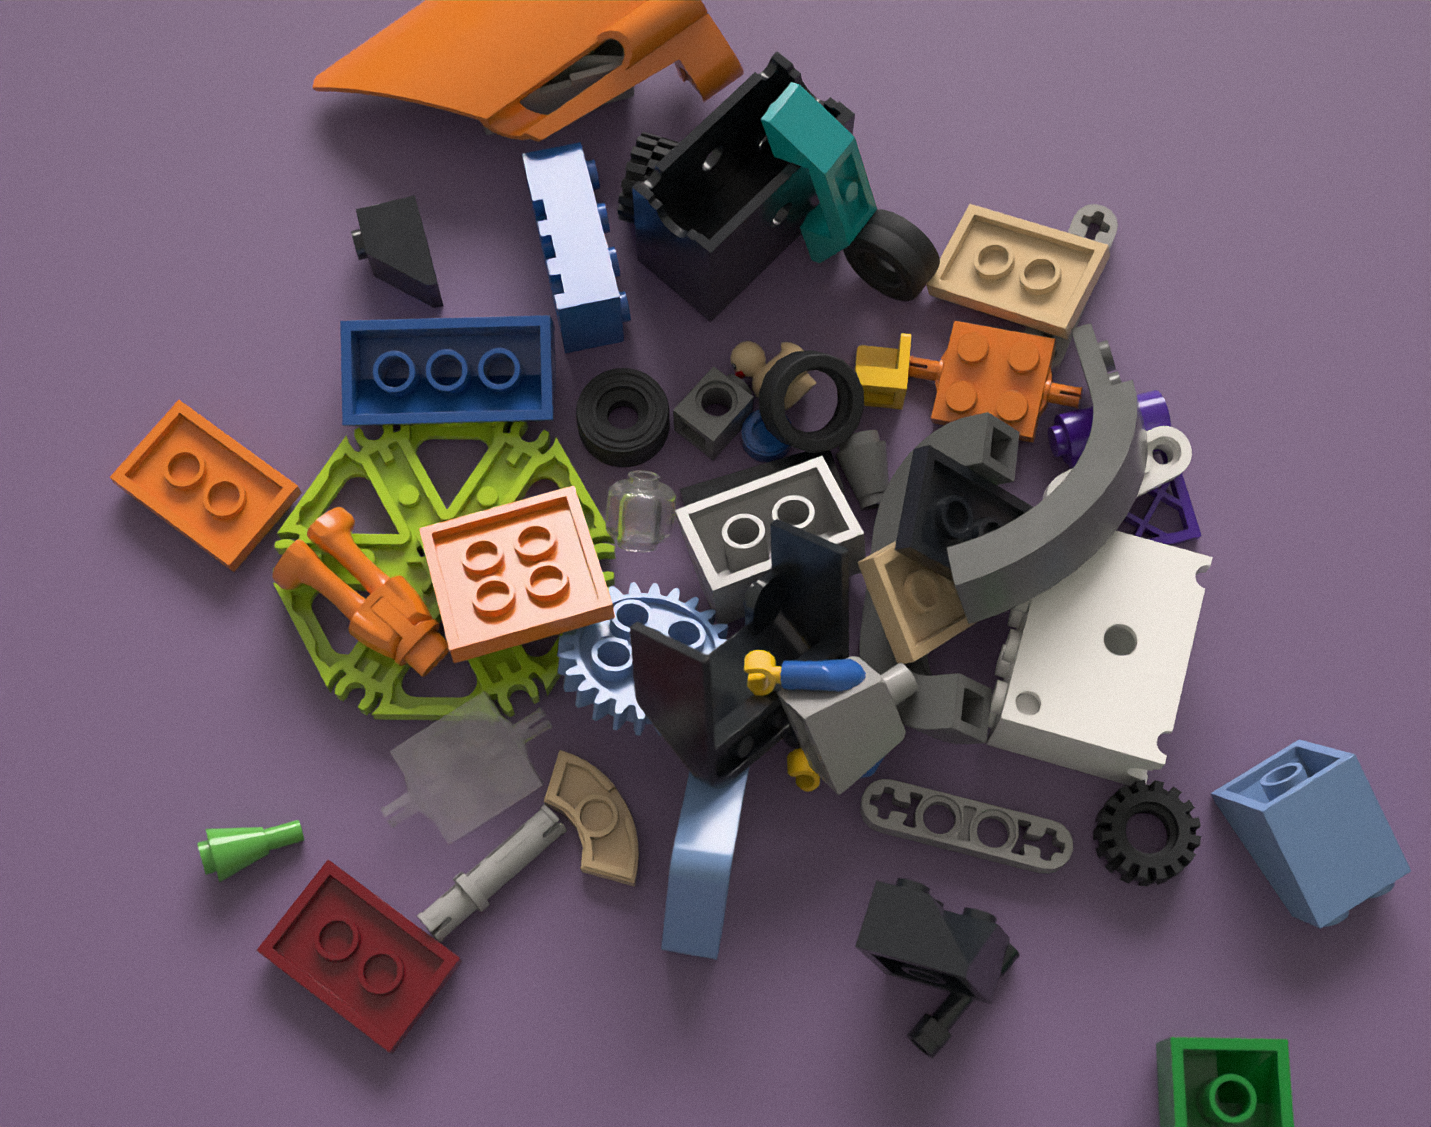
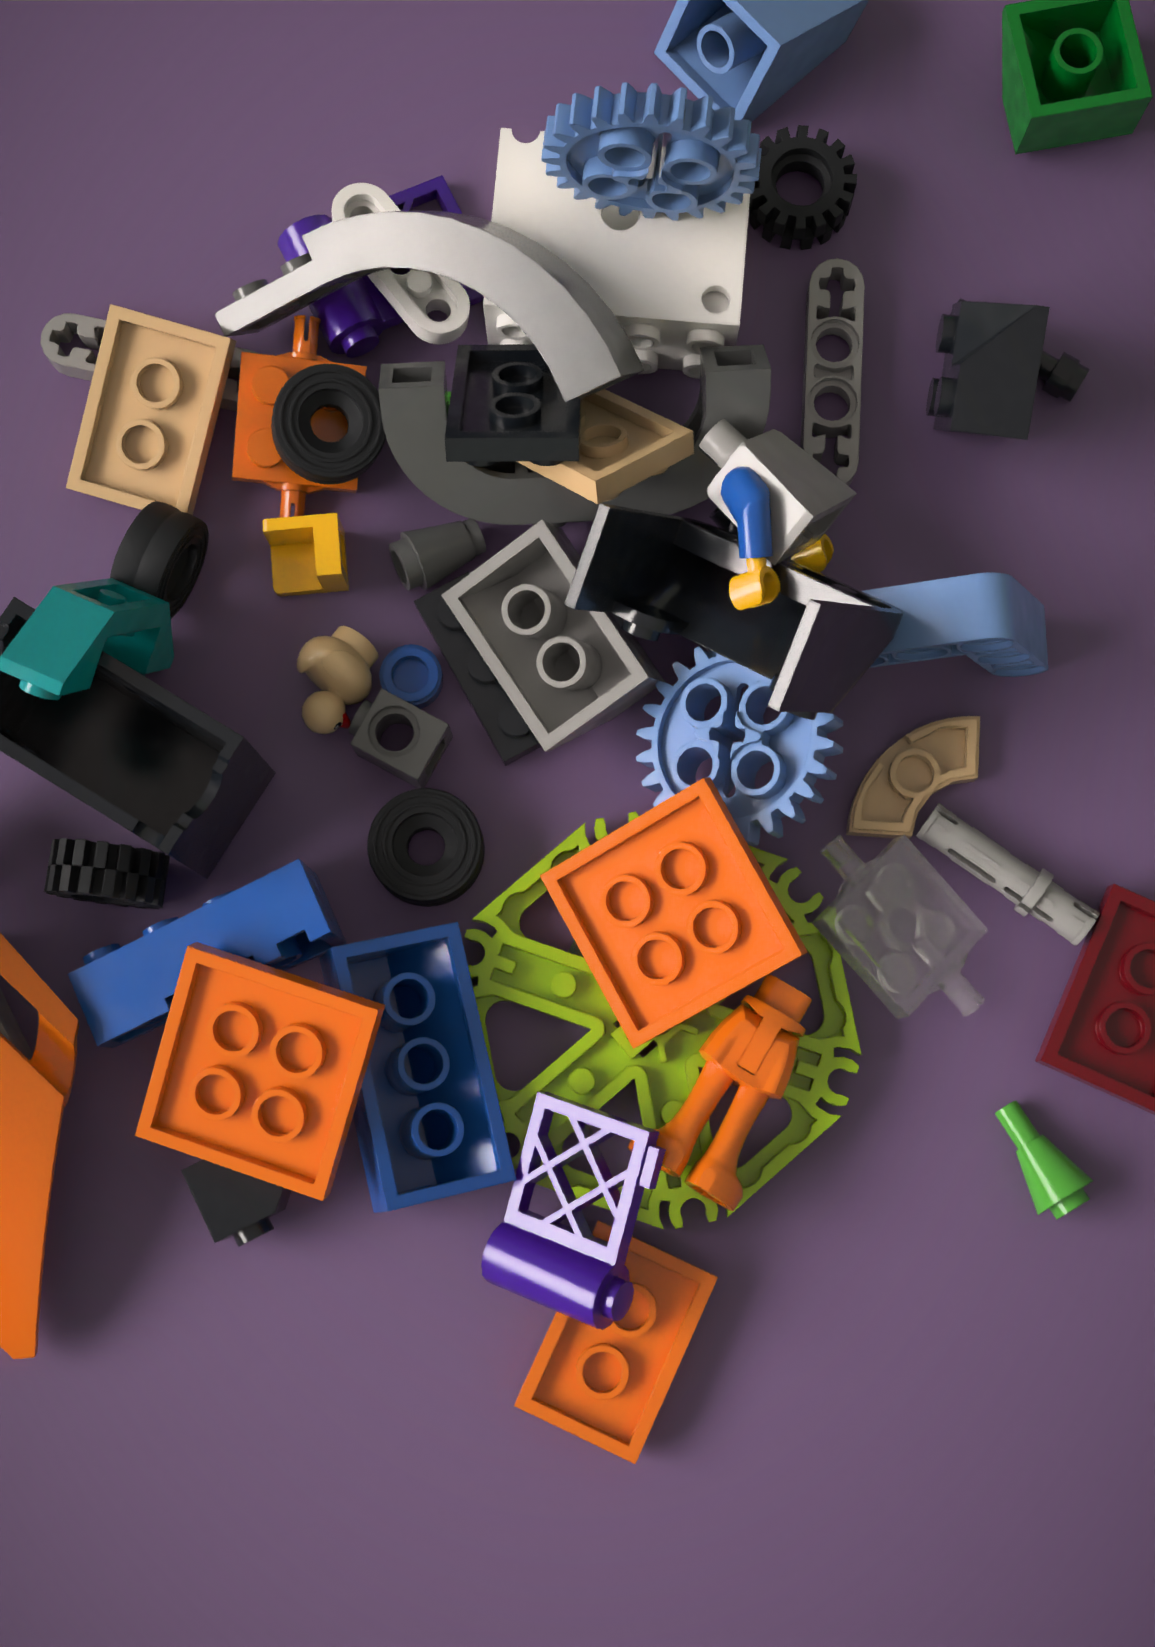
camera: 100 degrees left, 10 degrees up
clear head [605,470,676,553] -> none
black tyre [759,350,864,453] -> none
none -> orange plate [135,942,385,1201]
none -> black tyre [271,364,386,485]
none -> dark purple piece [481,1092,666,1330]
none -> medium blue gear [541,82,762,221]

